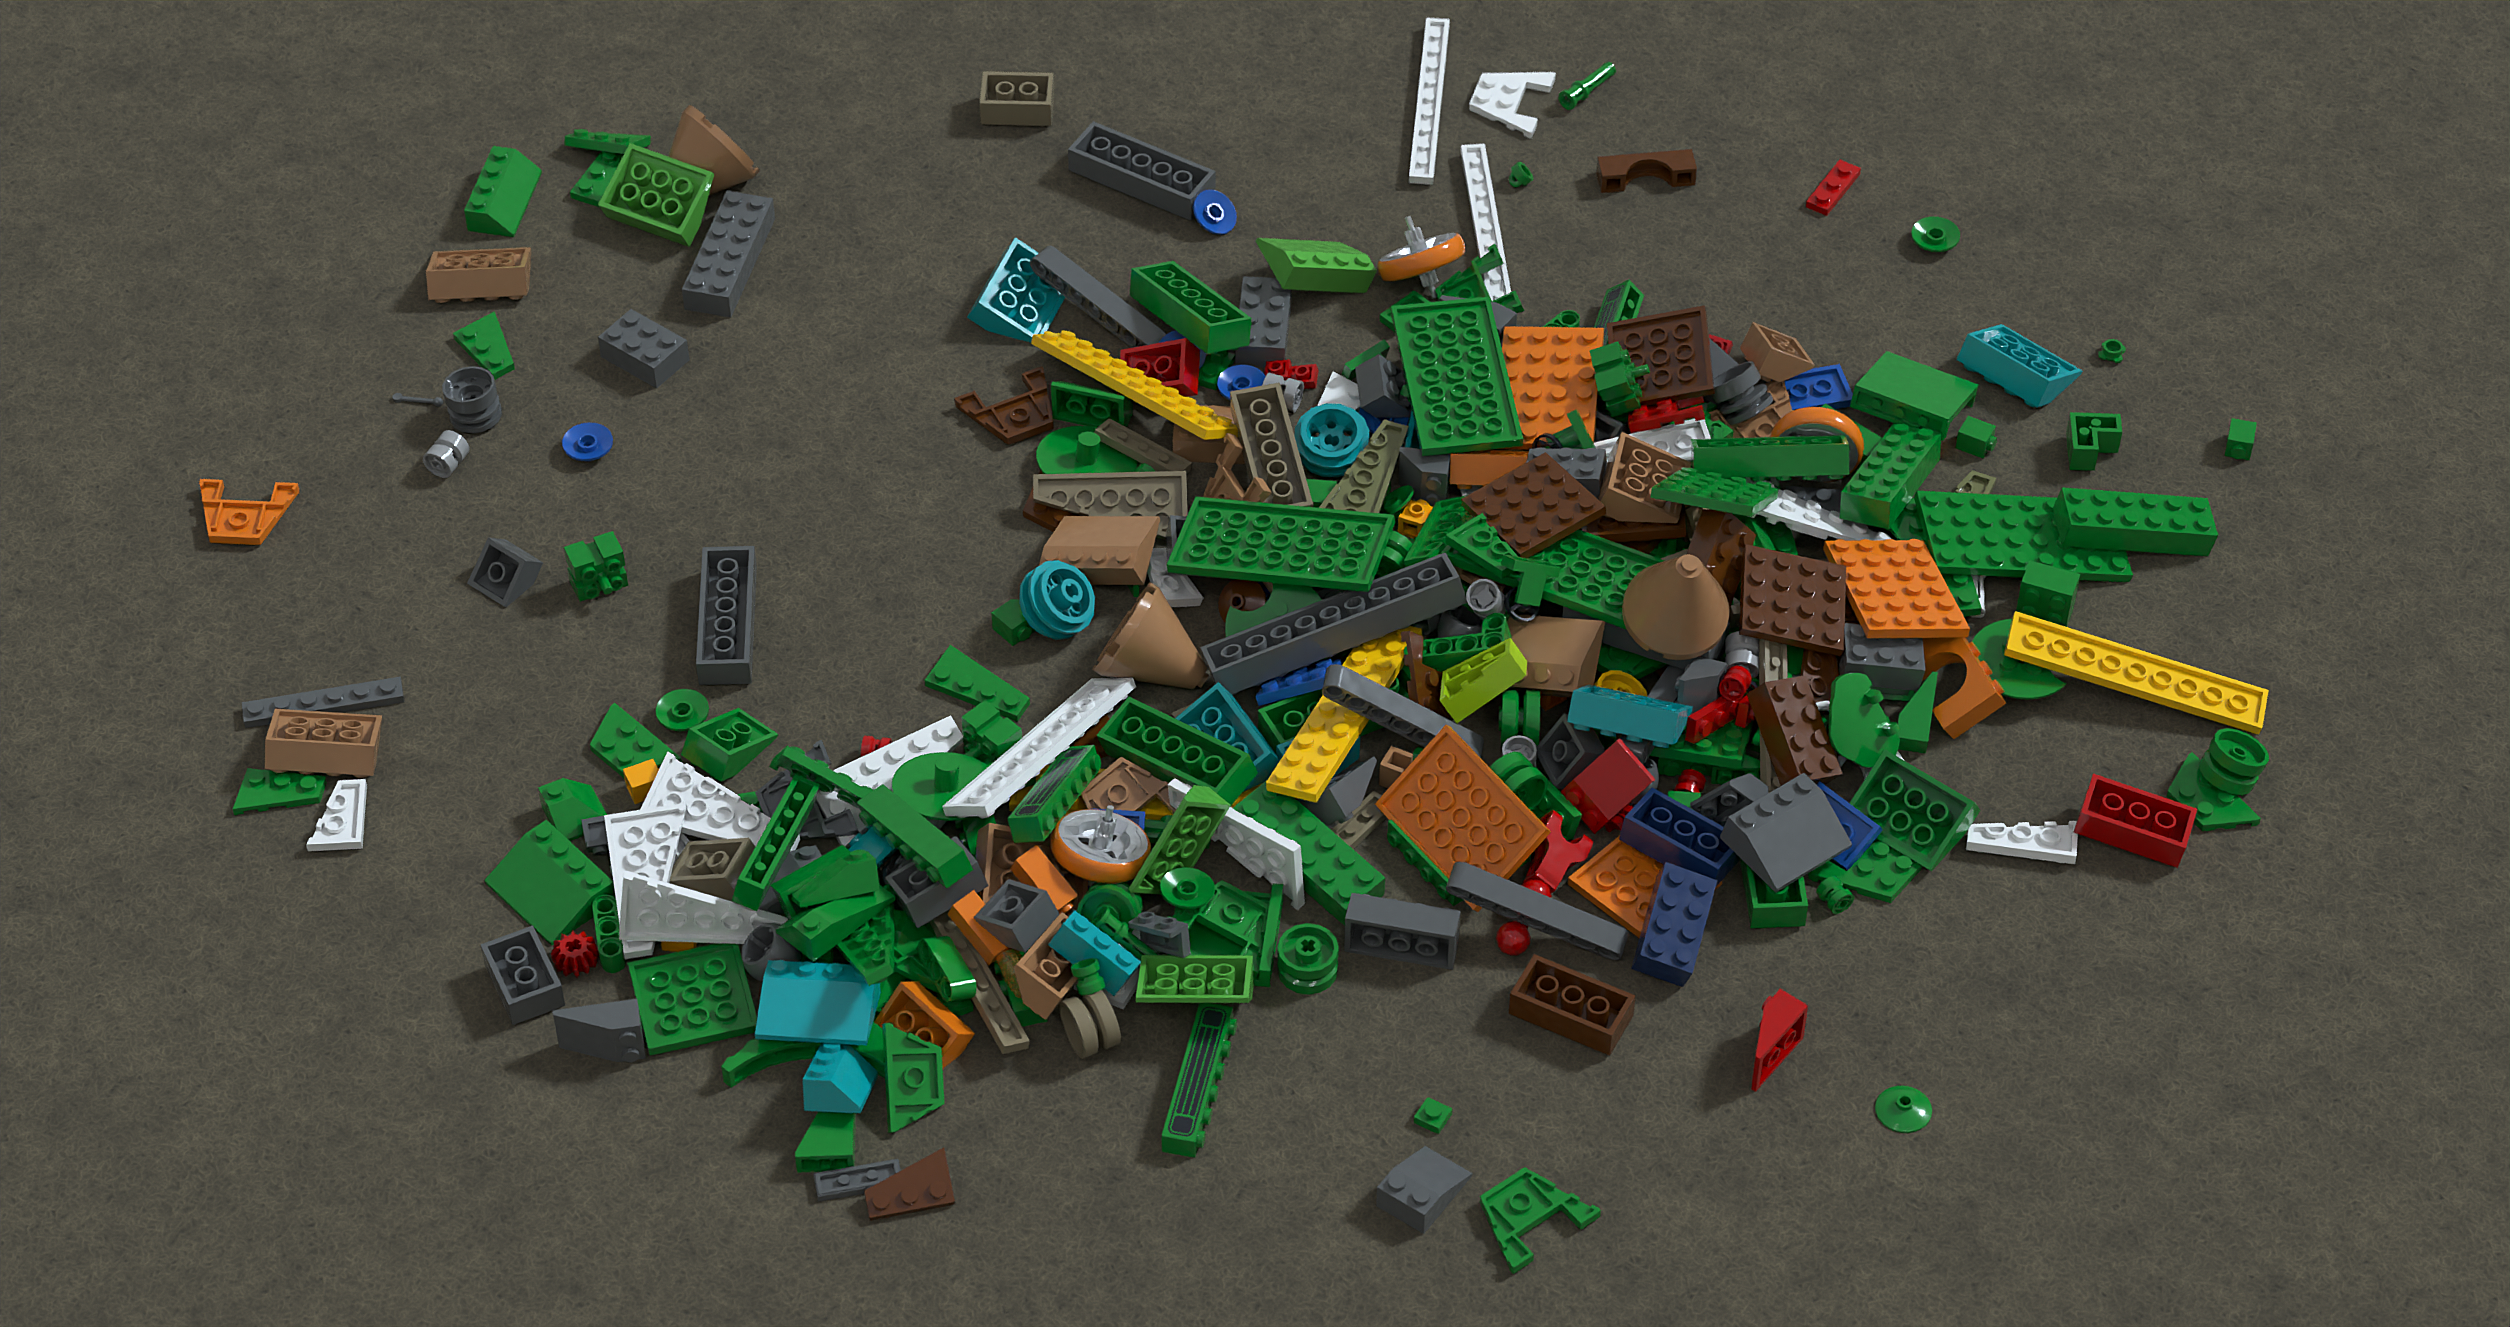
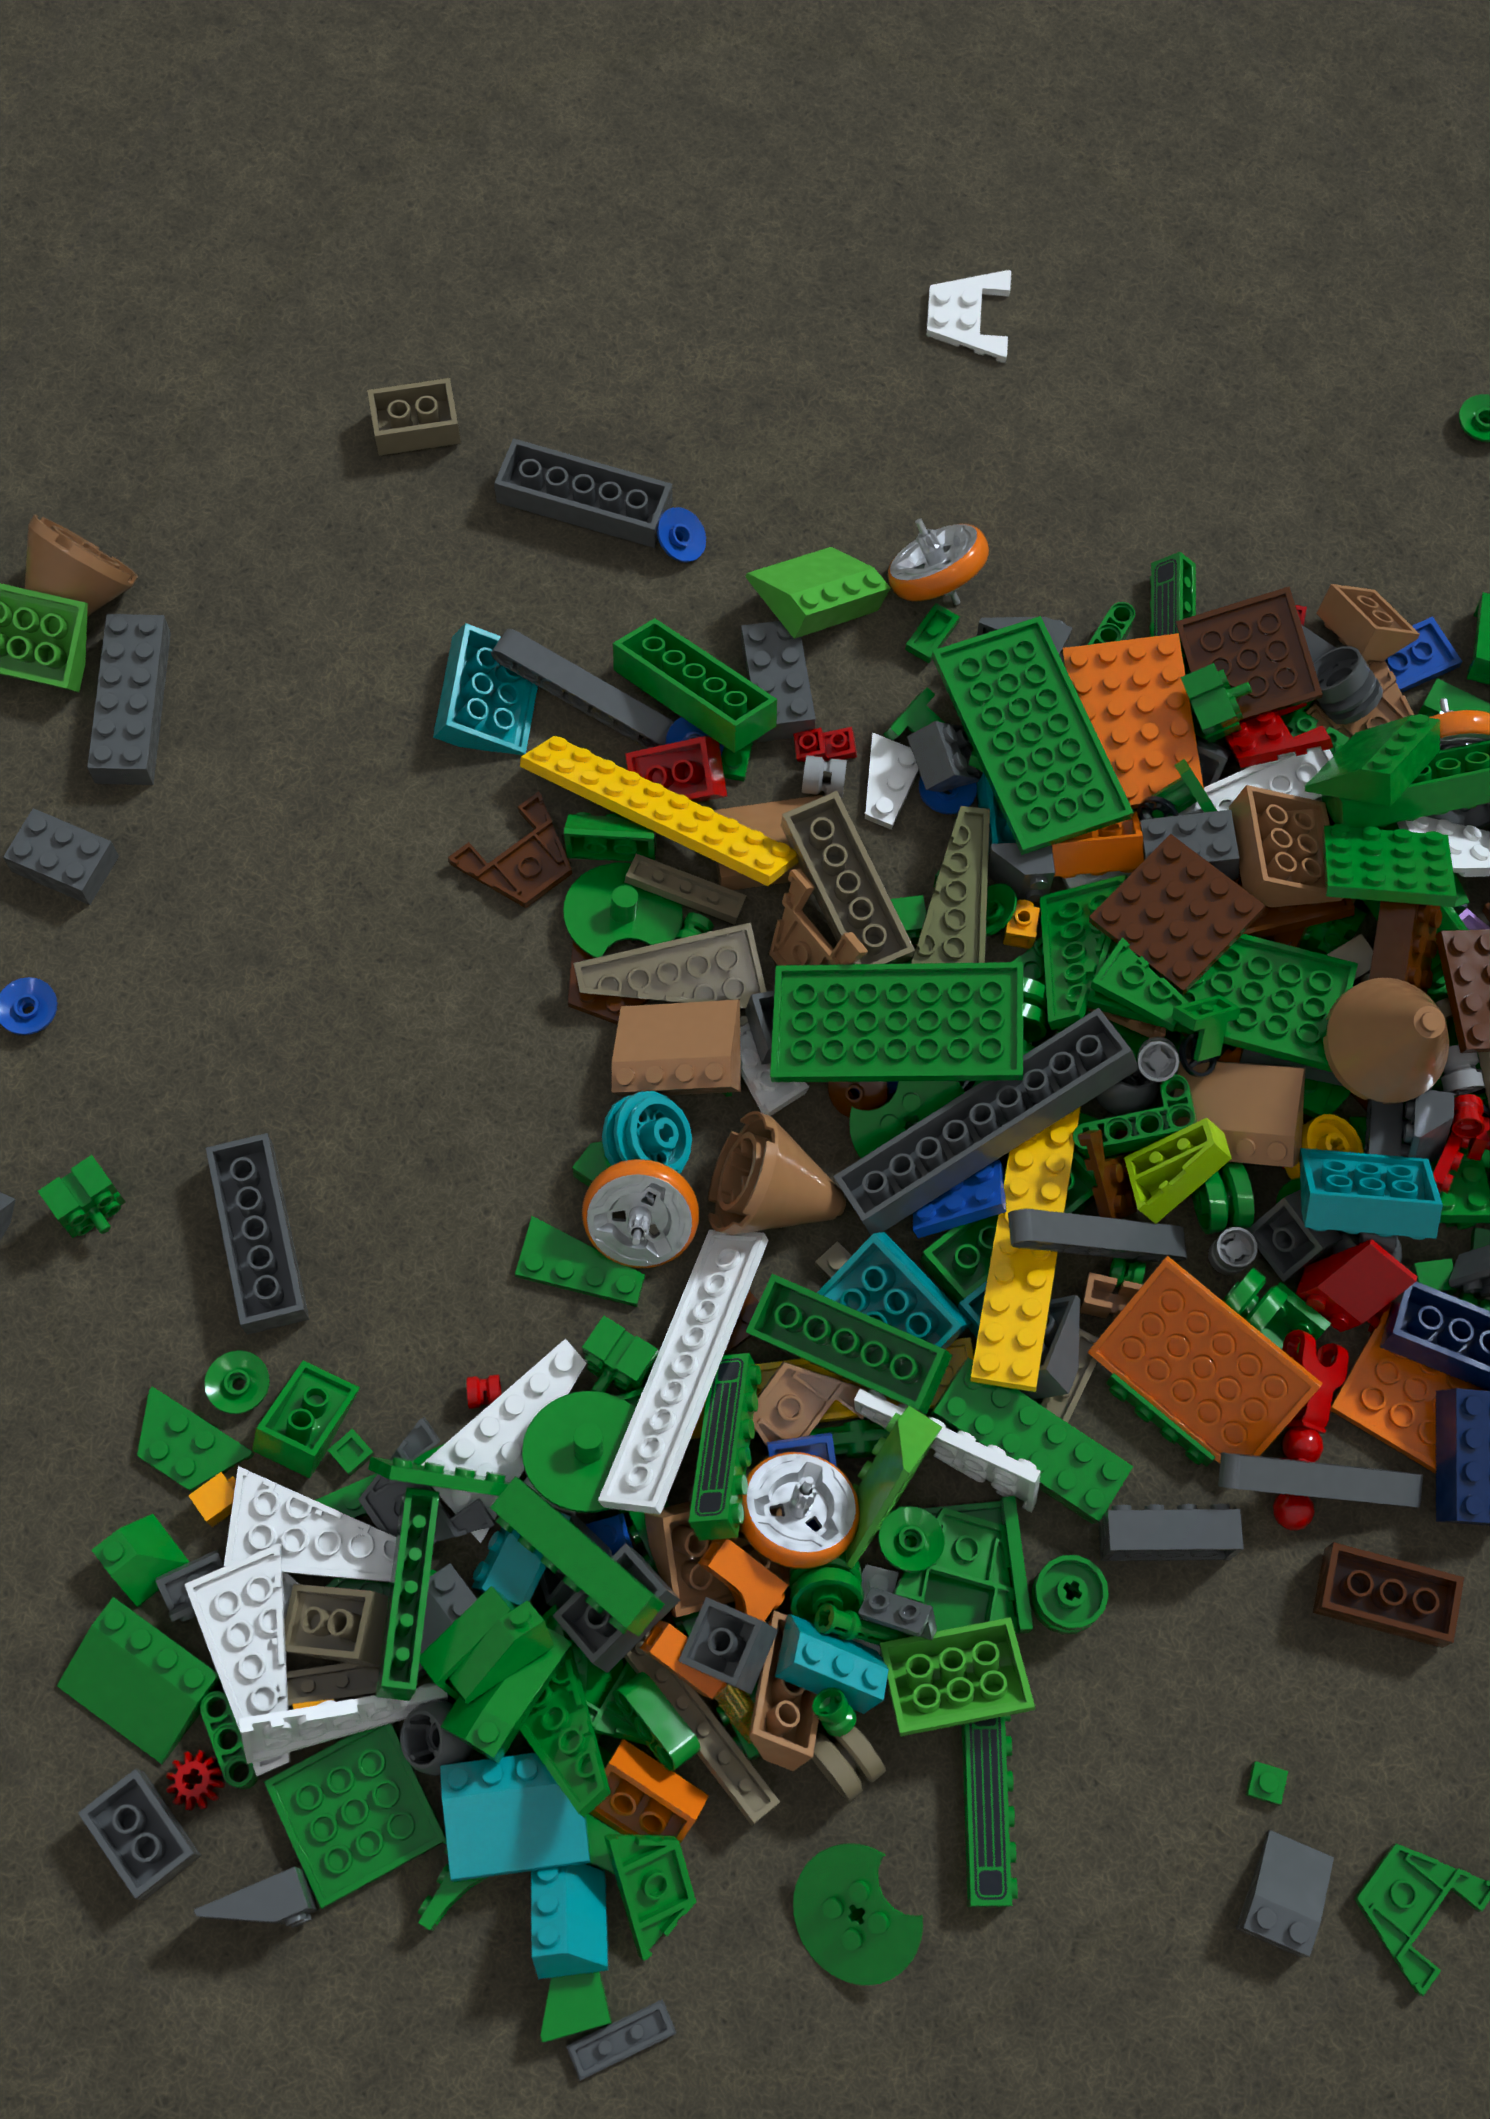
camera: 15 degrees left, 20 degrees up
reddish brown wing [864,1147,955,1221] -> none
blue dish [1217,365,1266,400] -> none
teal wheel [1294,403,1369,477] -> none
white plate [1409,18,1449,185] -> none
green wing [1435,244,1524,313] -> none
white plate [1461,144,1511,301] -> none
green tile [1509,162,1533,188] -> none
green pin [1558,62,1616,110] -> none
reddish brown arch [1596,149,1697,193] -> none
red wheel [1673,769,1706,793] -> none
red plate [1806,160,1861,216] -> none
none -> green plate [328,1428,375,1476]
none -> flat silver wheel [582,1159,699,1268]
none -> green piece [793,1843,923,1985]
none -> green slope [1305,714,1440,807]

